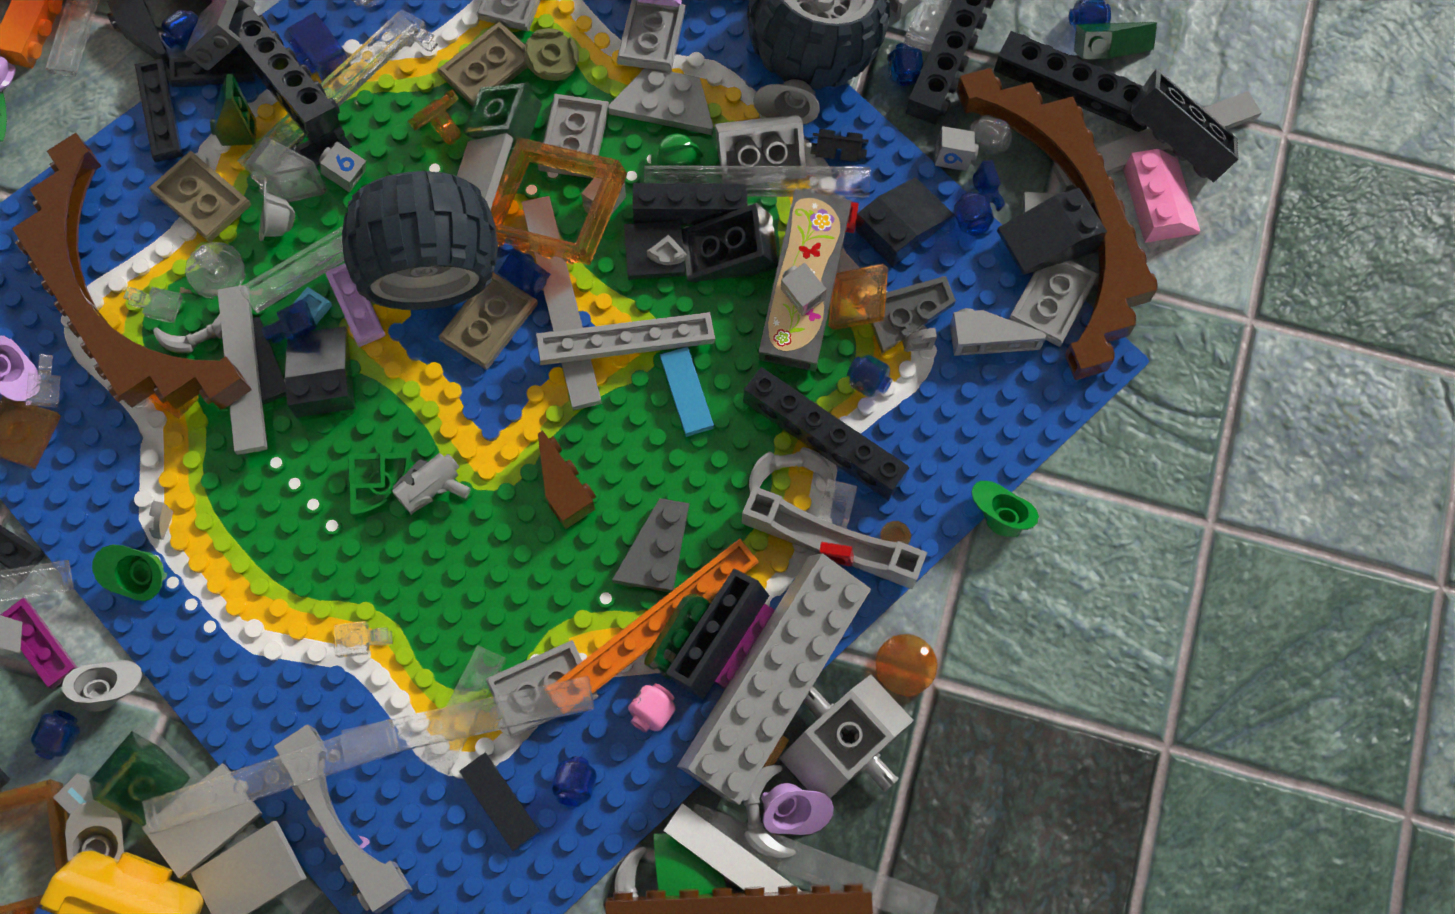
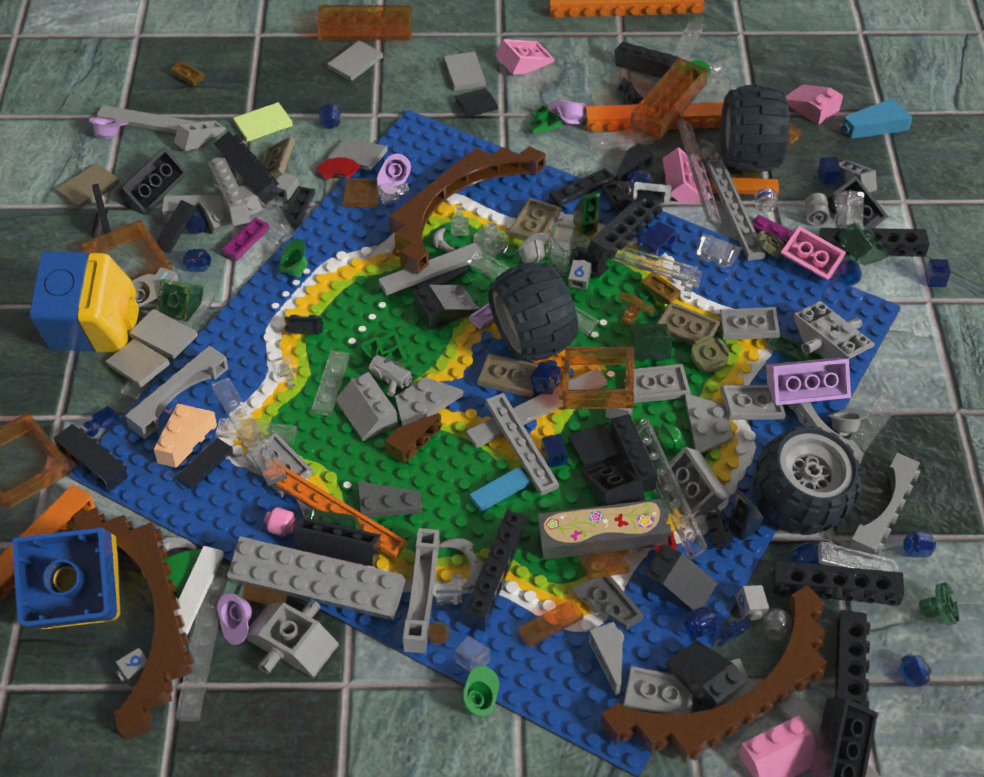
camera: 75 degrees right, 20 degrees down
light grey piece [62,661,142,712] -> none
clear tile [142,719,400,834] -> none
light grey tile [149,501,173,540] -> none
clear blue plate [262,300,317,344] -> none
medium azure tile [289,286,332,327] -> none
light grey tile [457,133,513,211] -> none
clear blue head [551,756,597,808] -> none
light grey tile [647,235,687,265] -> none
light grey piece [742,765,796,858] -> none
light grey piece [753,79,820,124] -> none
light grey brick [781,263,827,316] -> none
red tile [819,542,854,566] -> none
clear blue head [847,354,893,398] -> none
clear orange dish [876,634,938,696] -> none
light grey tile [903,328,937,352] -> none
dark green slope [1074,22,1157,59] -> none
none -> light nougat wedge [154,404,217,468]
none -> black hinge [285,315,324,335]
none -> clear tile [312,350,350,416]
none -> light grey slope [336,372,397,441]
none -> light grey wing [395,377,463,426]
none -> clear panel [455,636,490,672]
none -> clear orange tile [518,599,584,648]
none -> clear blue brick [541,434,568,468]
none -> pearl gold plate [640,272,681,305]
none -> black slope [728,490,763,541]

